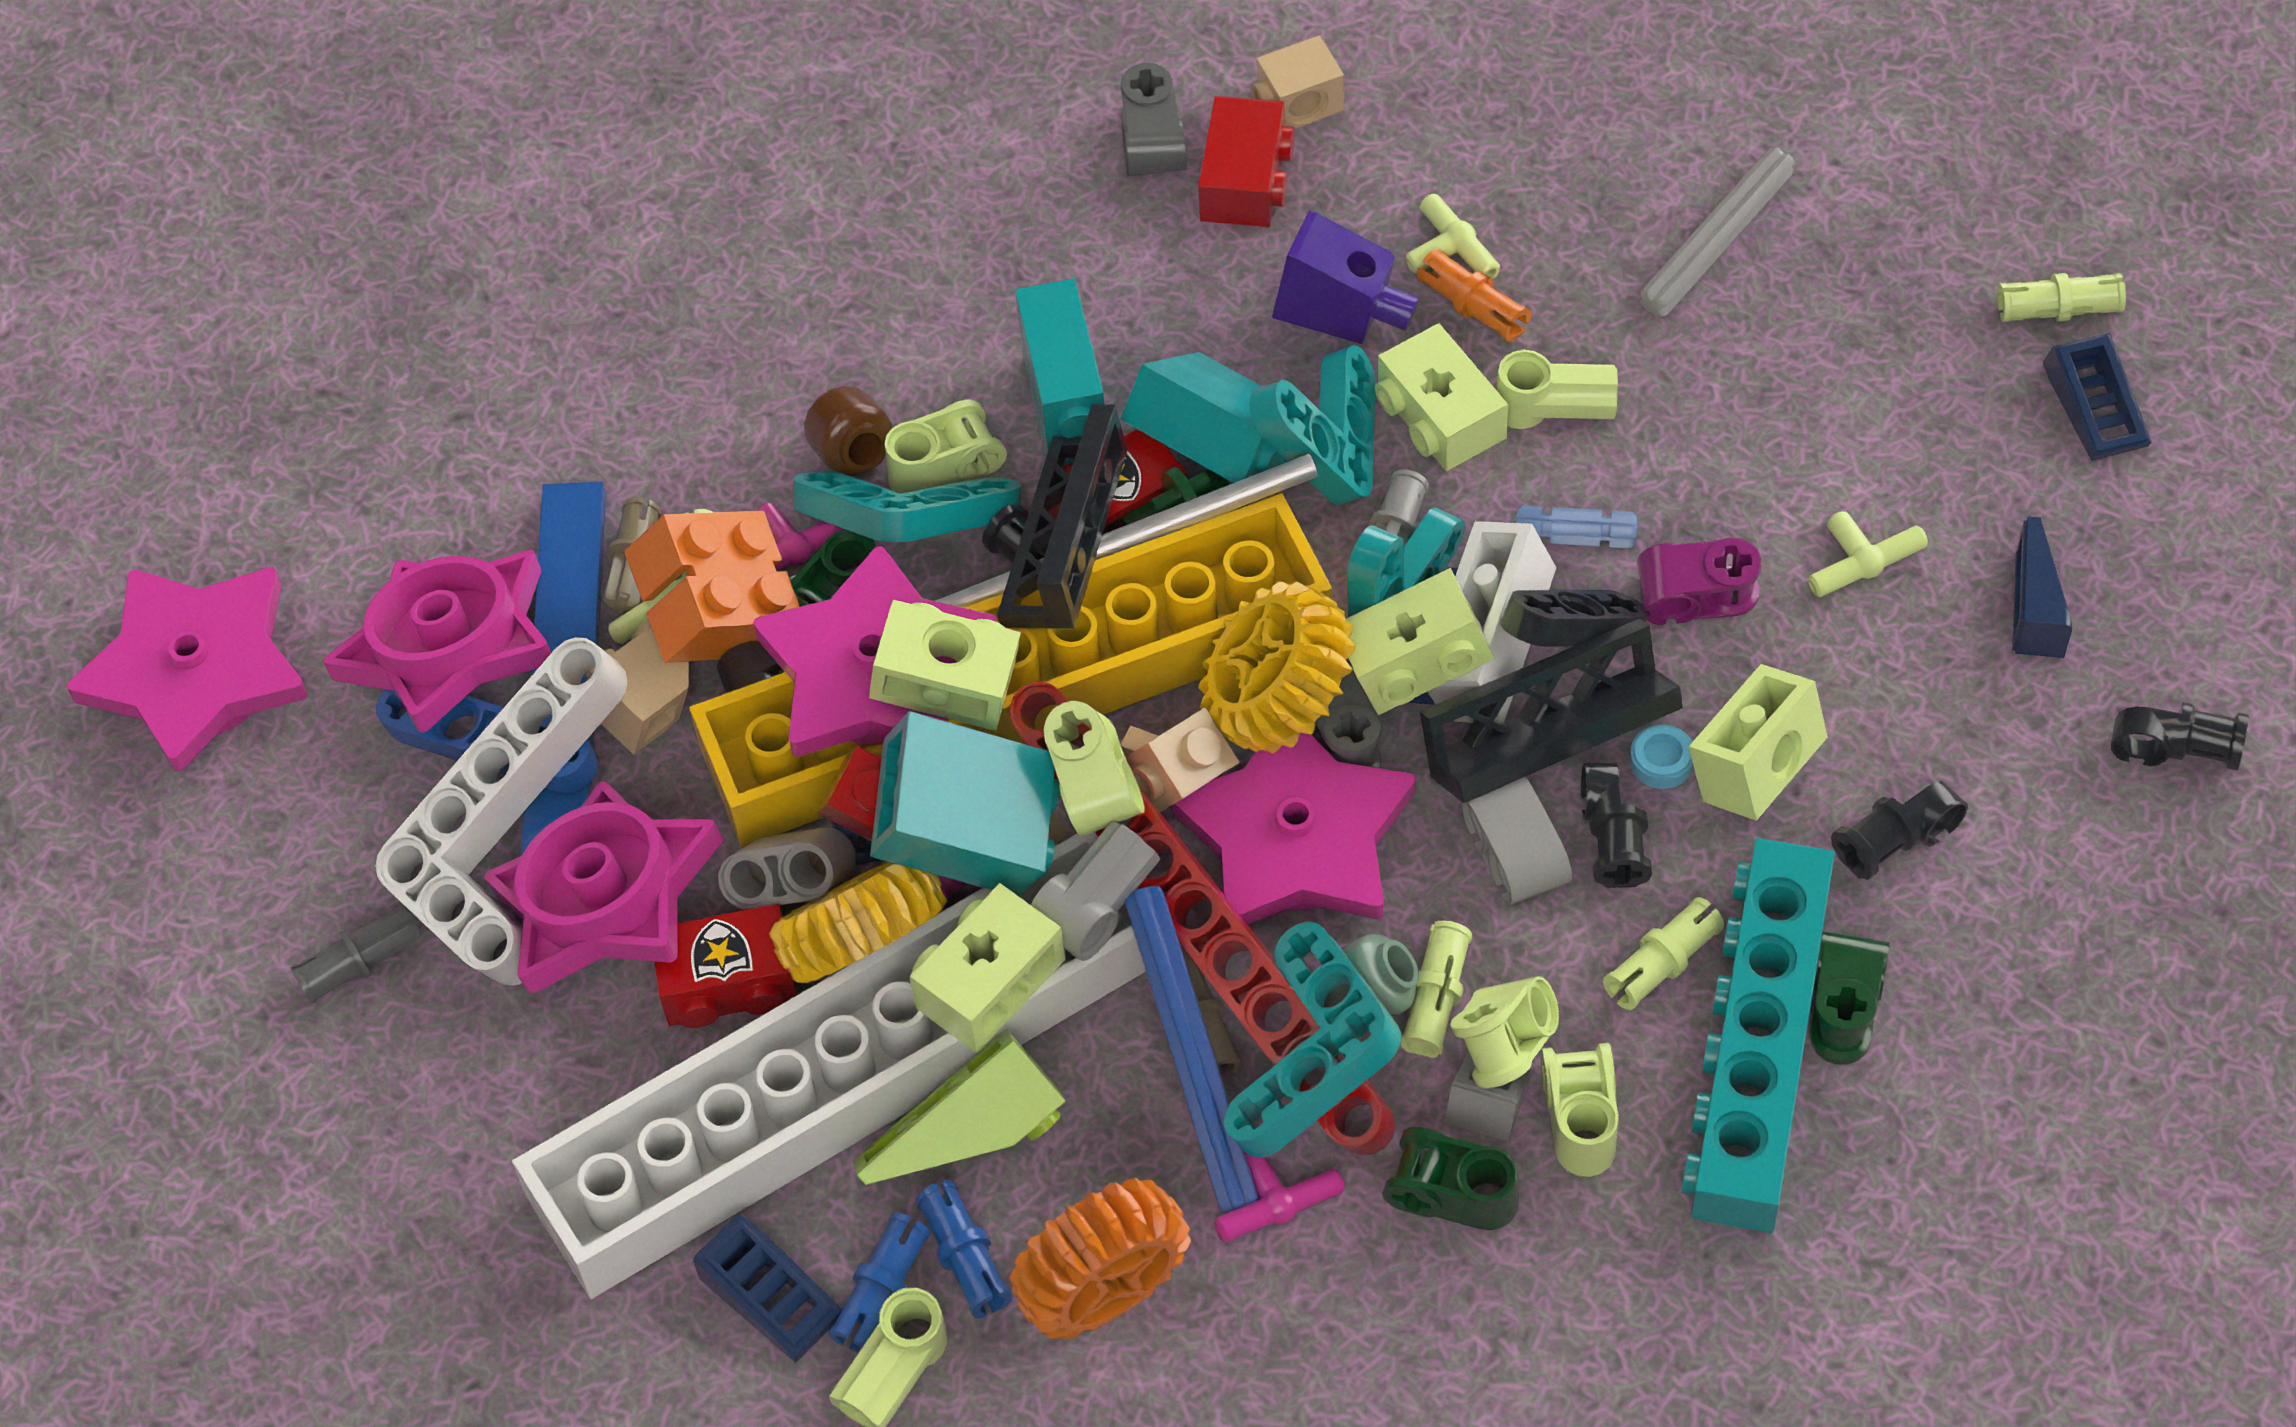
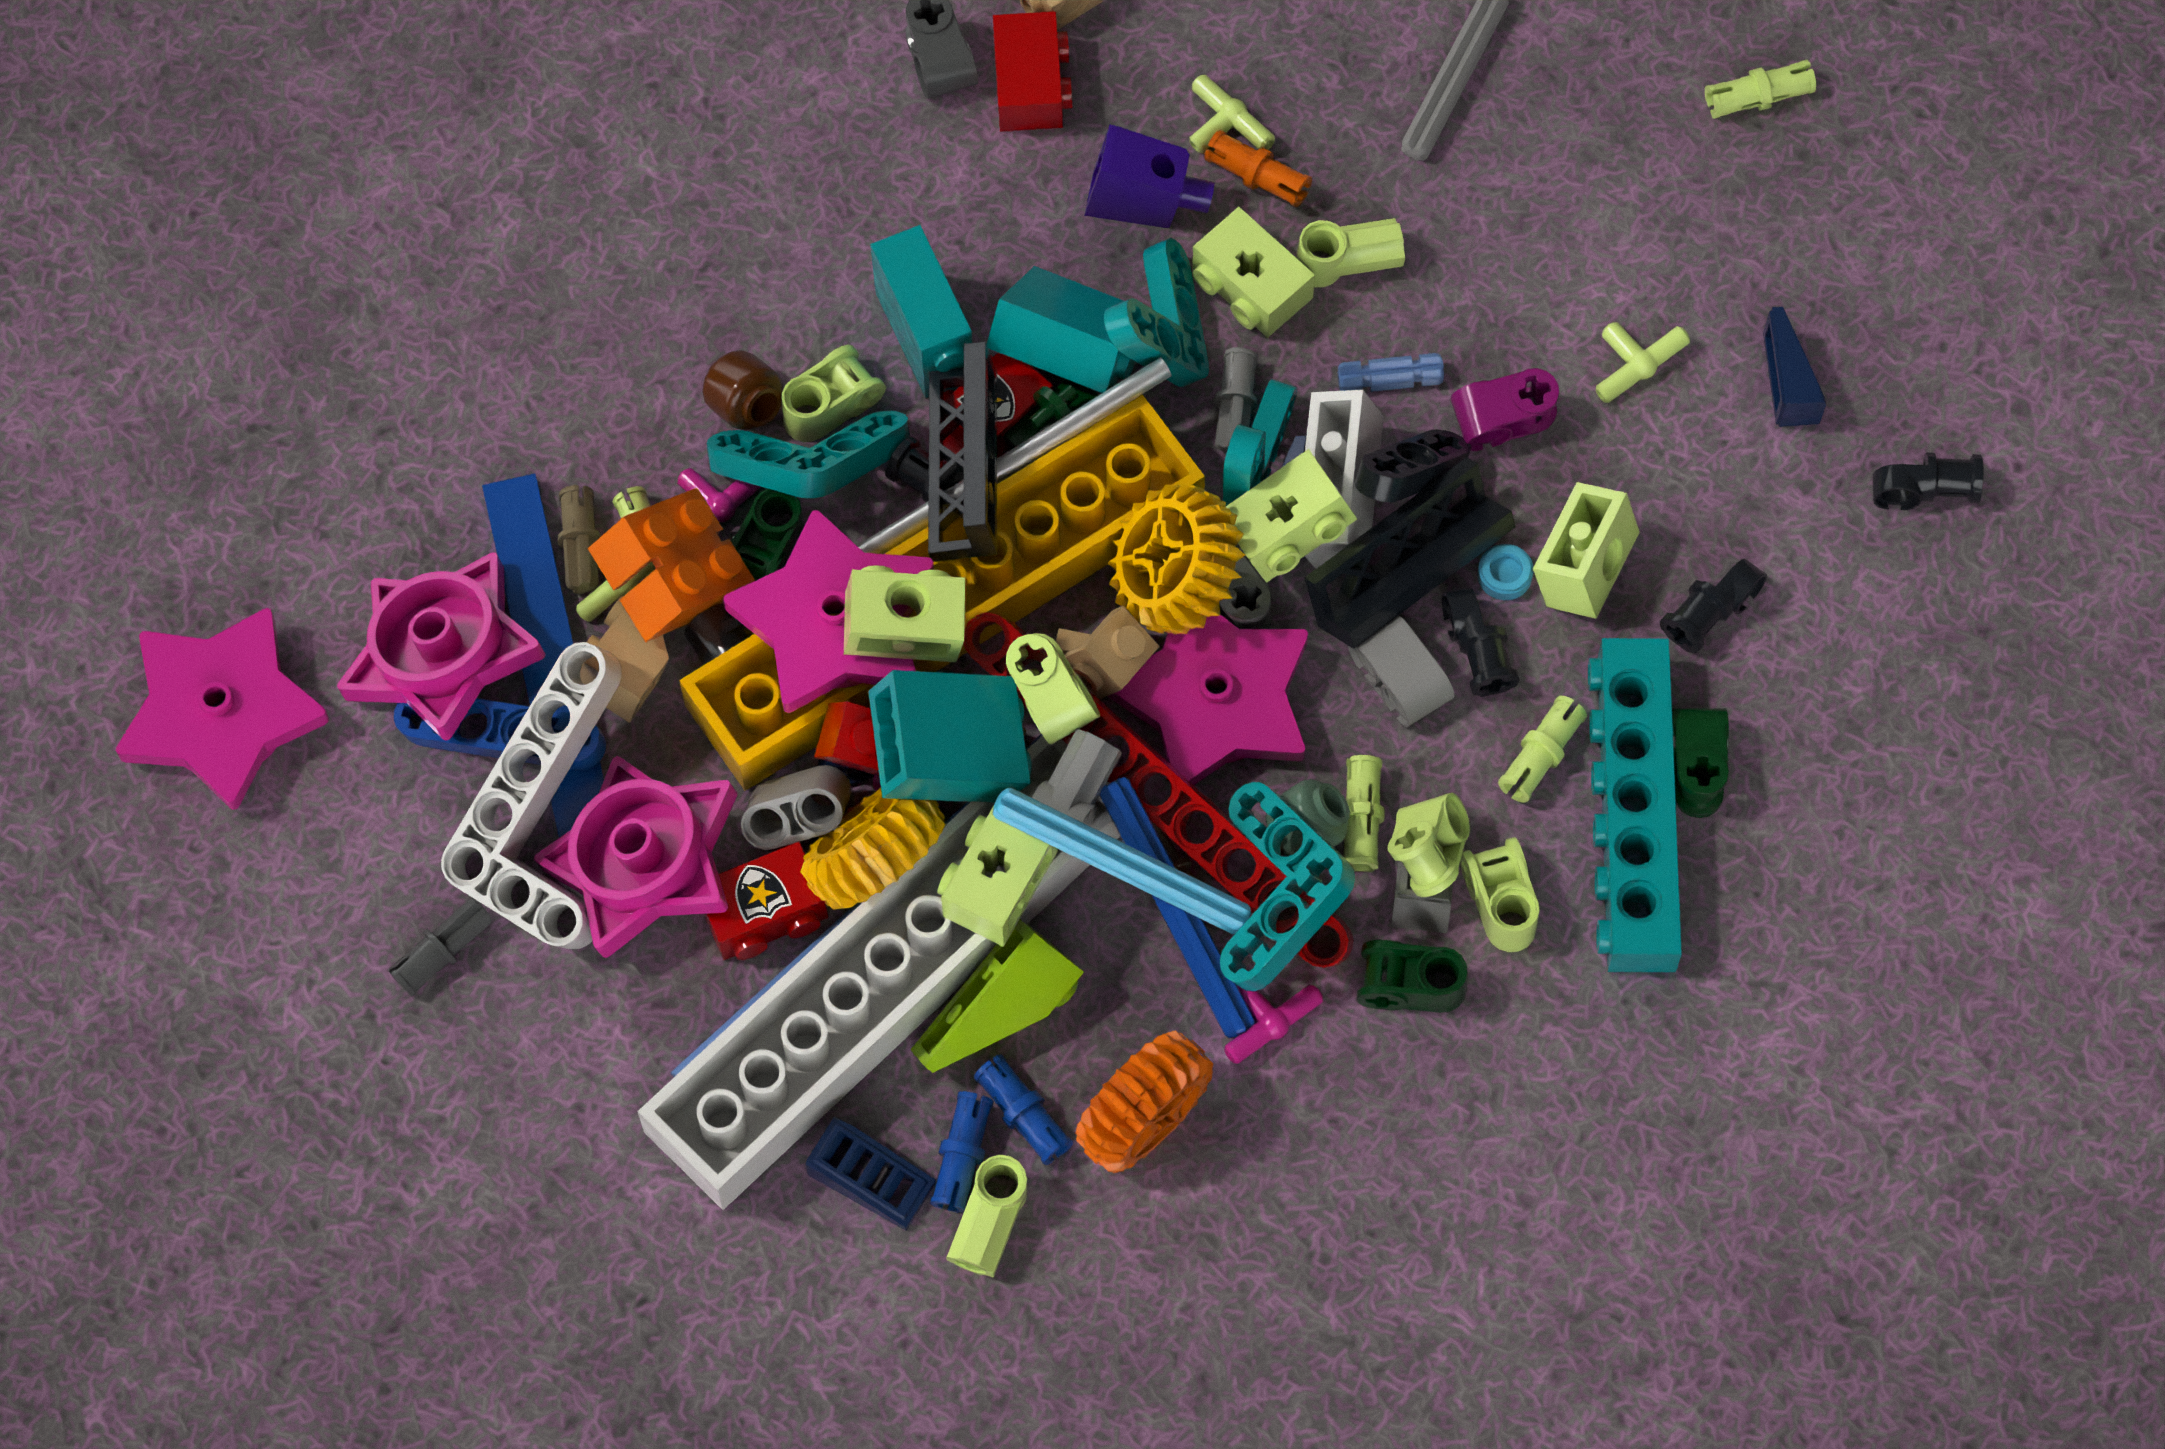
camera: 15 degrees left, 10 degrees up
dark blue slope [2043,333,2152,461] -> none
none -> medium azure axle [992,788,1251,934]

